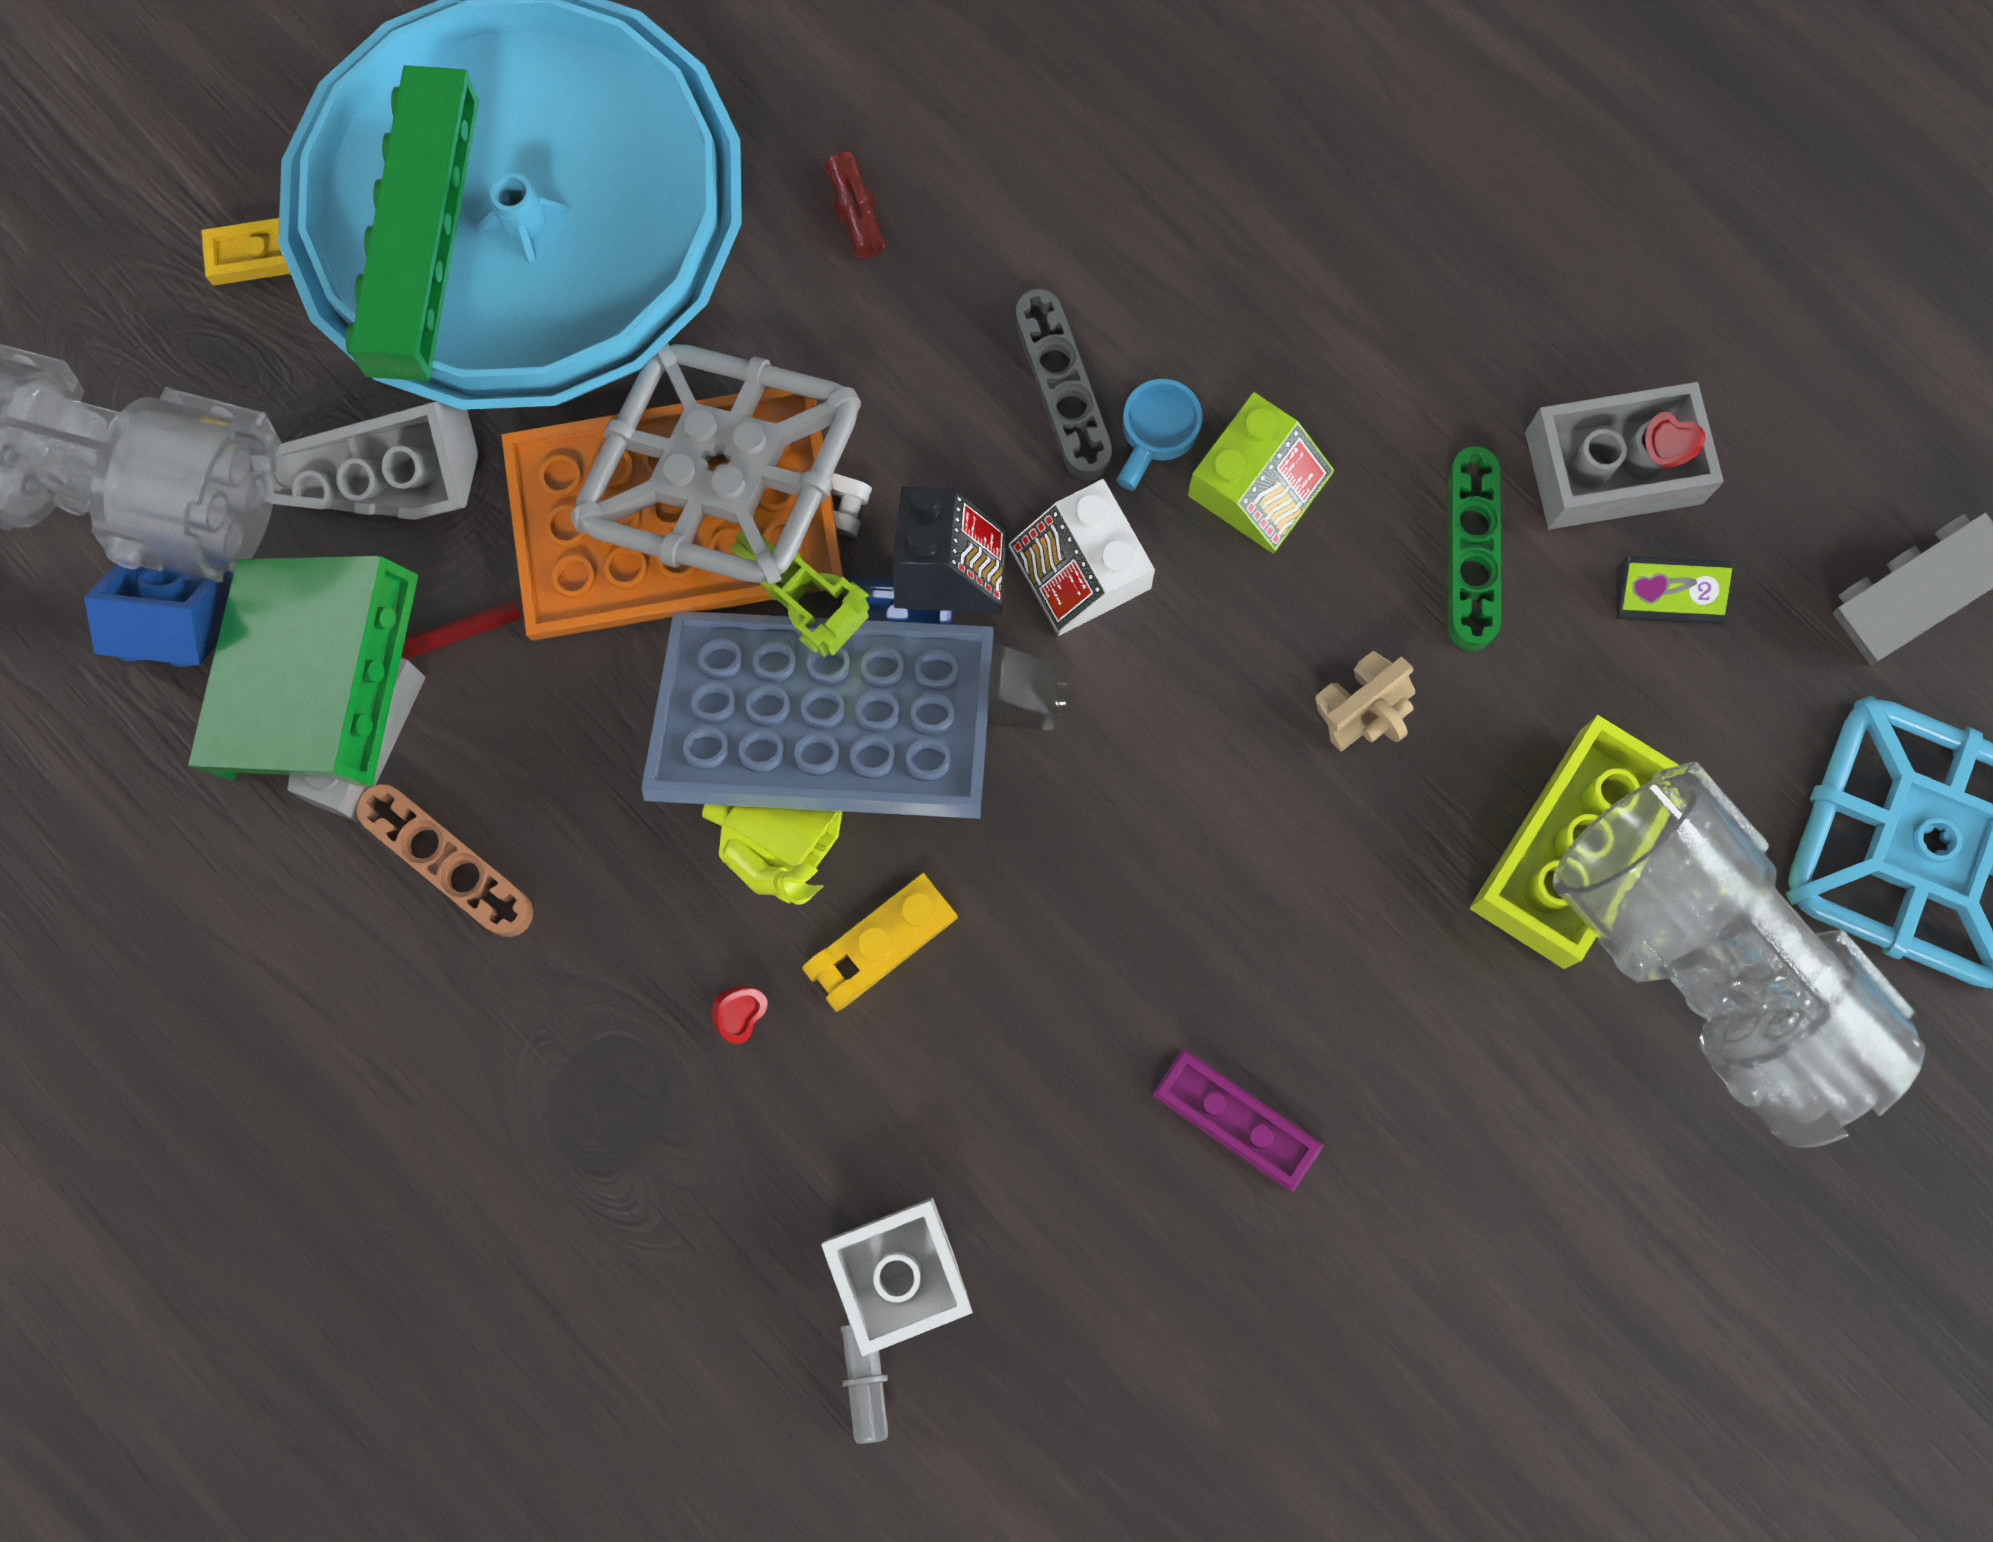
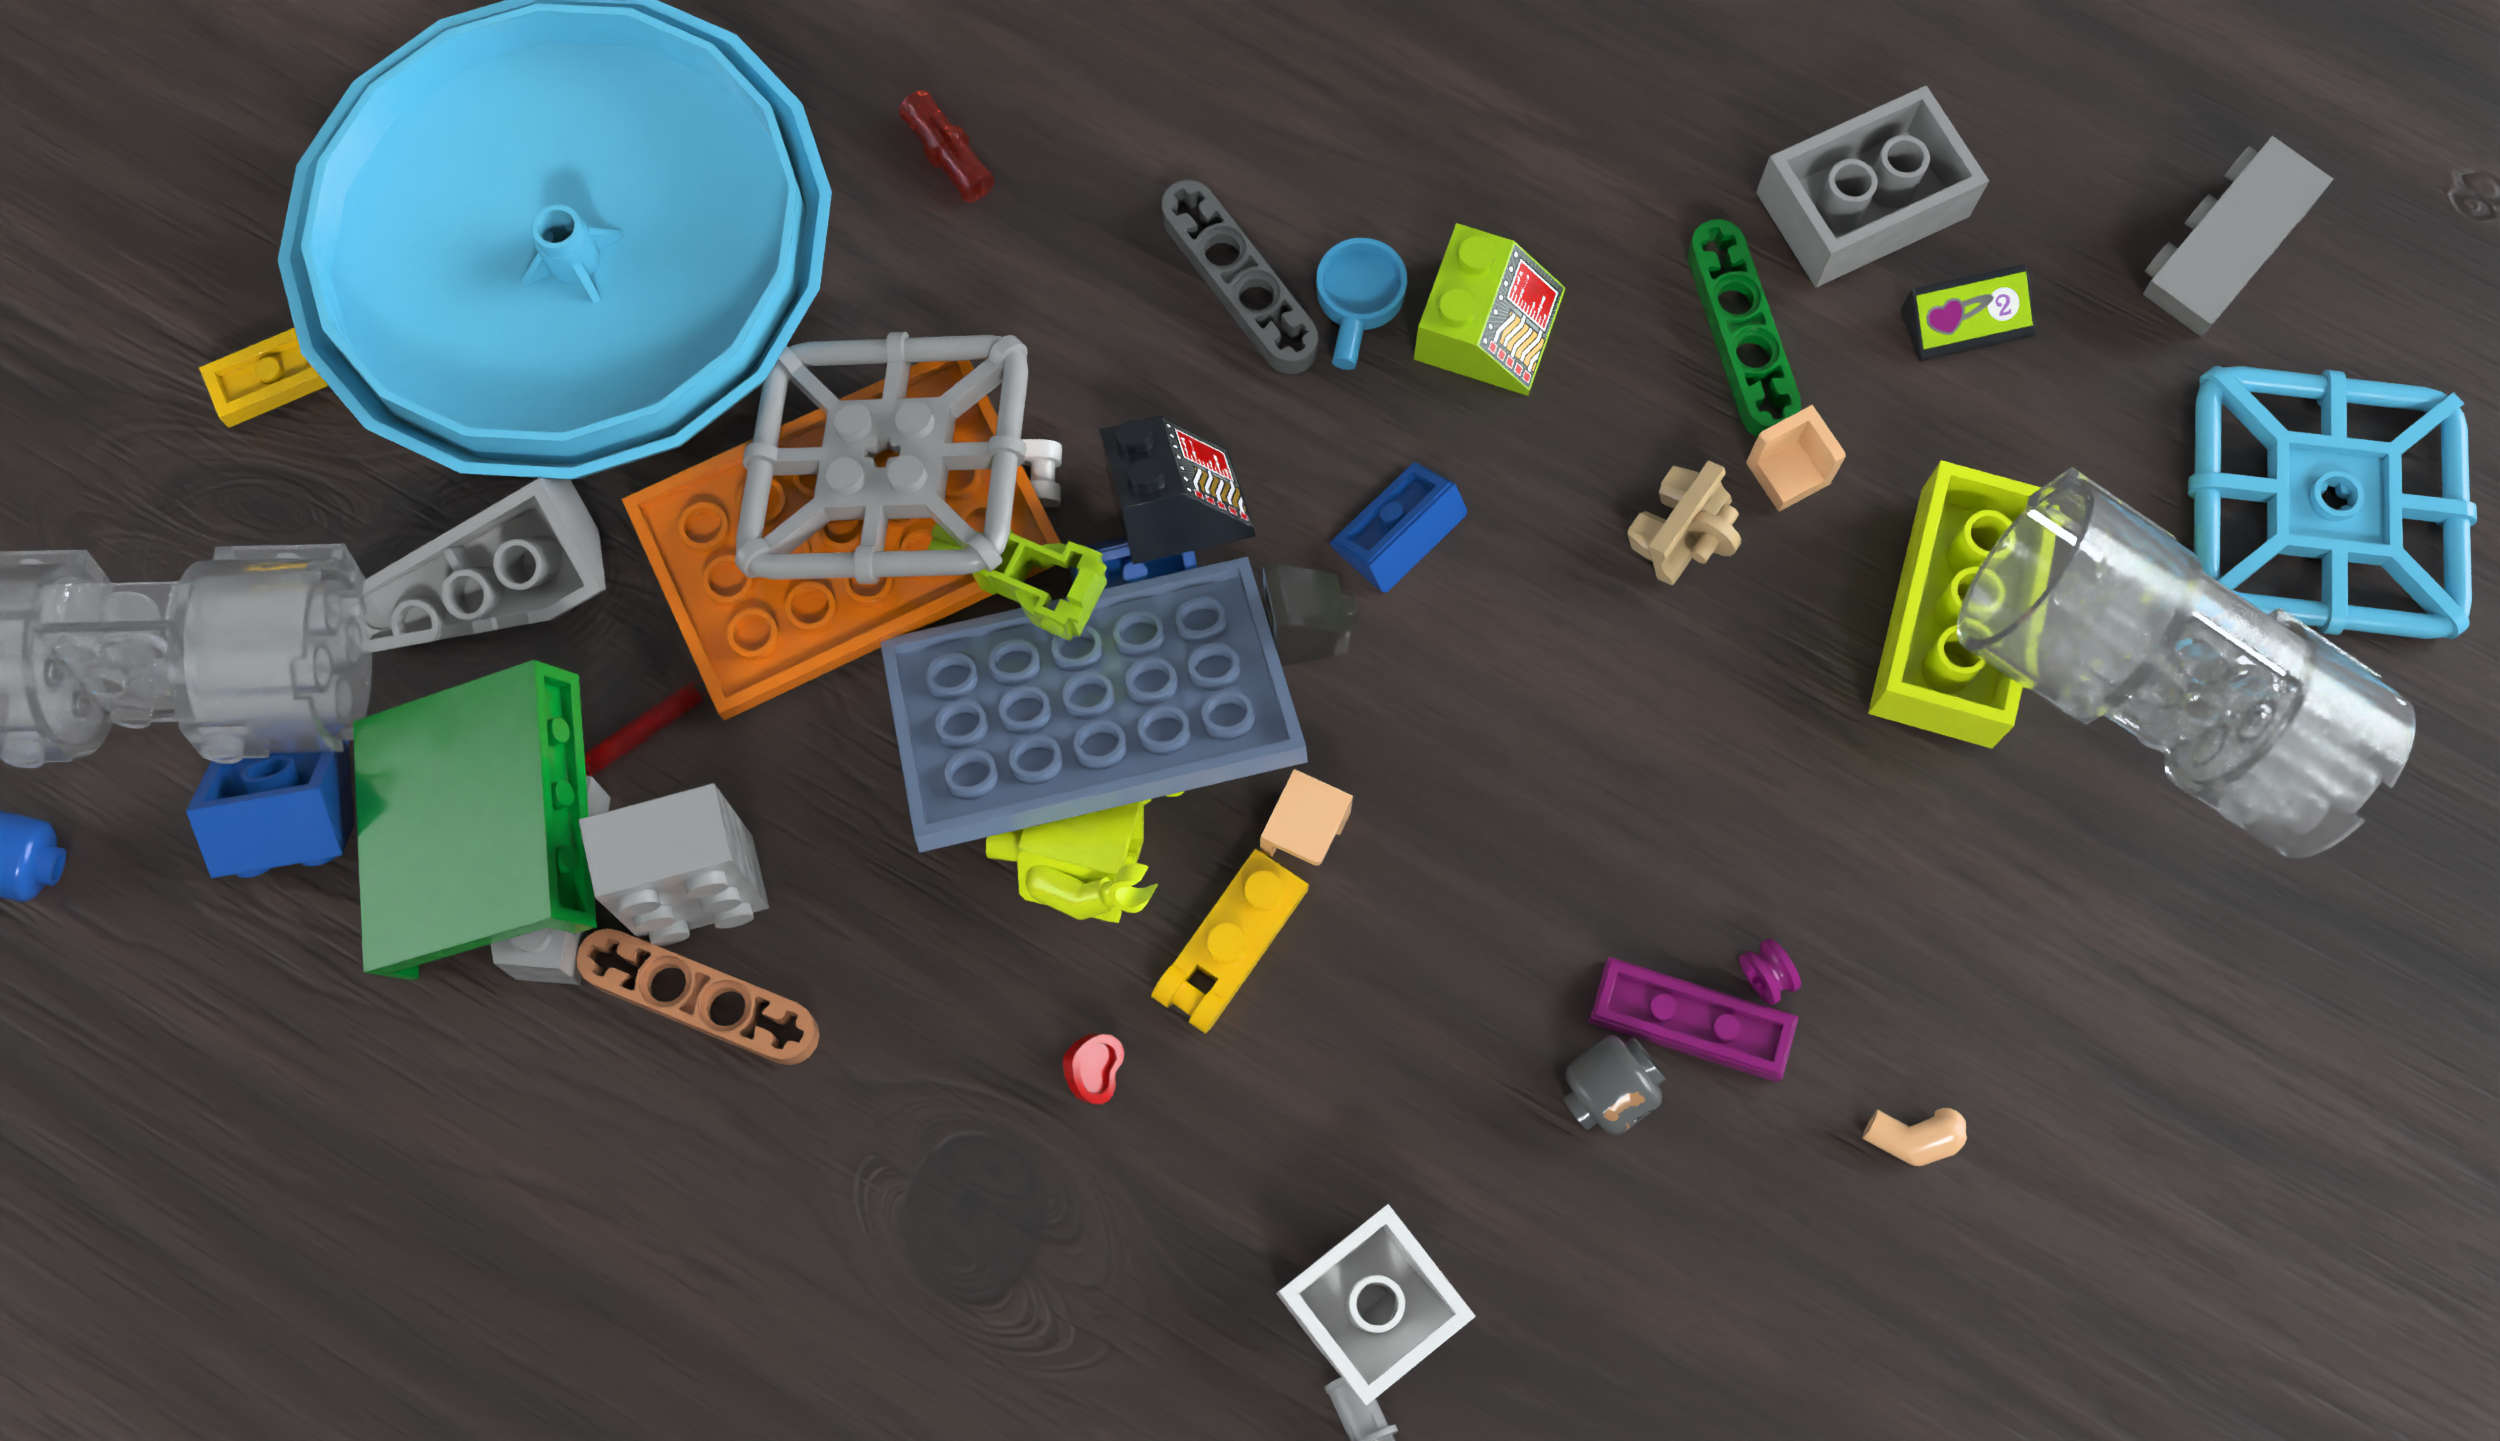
camera: 20 degrees left, 5 degrees down
green brick [345,65,479,381] -> none
slope [1008,479,1155,636] -> none
piece [1645,412,1705,468] -> none
none -> light grey brick [579,783,769,946]
none -> light nougat panel [1260,769,1353,866]
none -> blue slope [1330,462,1467,593]
none -> dark grey head [1563,1035,1666,1135]
none -> magenta bush [1739,938,1801,1006]
none -> light nougat panel [1746,405,1846,512]
none -> light nougat arm [1862,1108,1967,1166]

